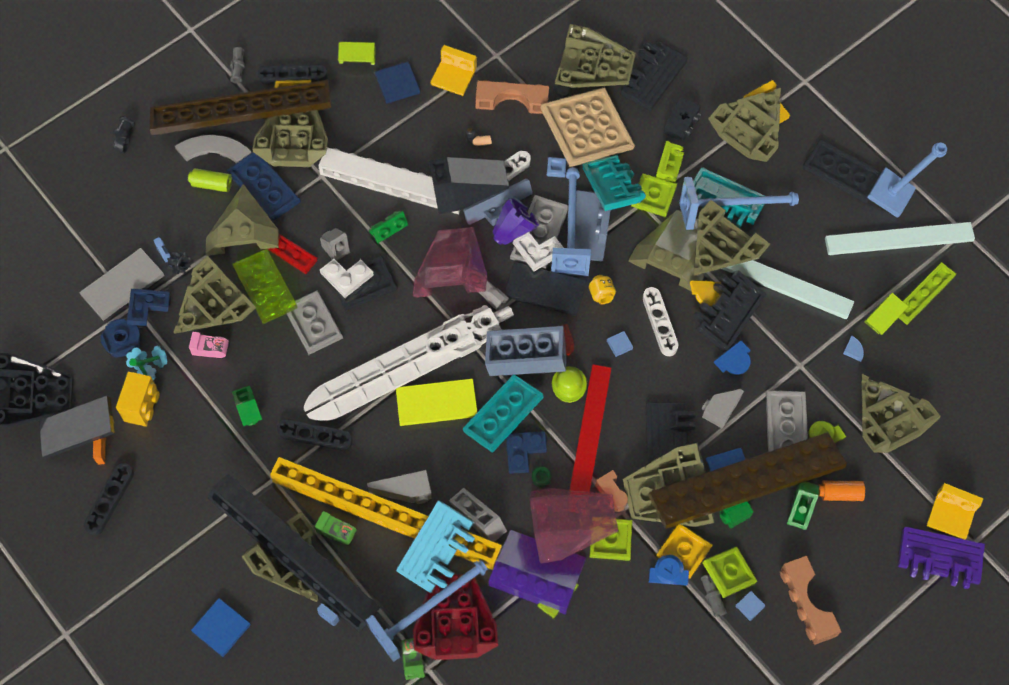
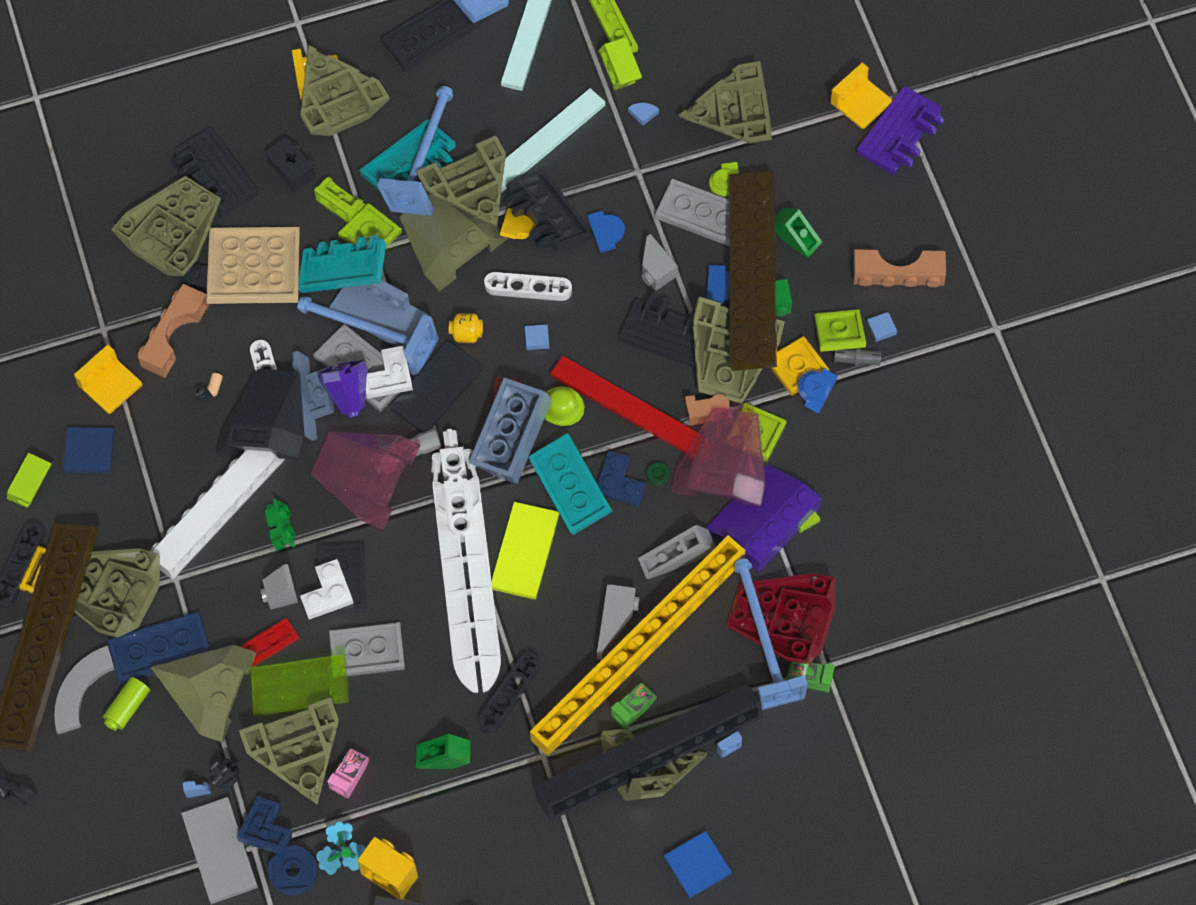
camera: 65 degrees left, 0 degrees up
medium azure hinge [396,500,475,593] -> none
medium blue tile [547,157,566,177] -> none
orange brick [819,481,865,501] -> none

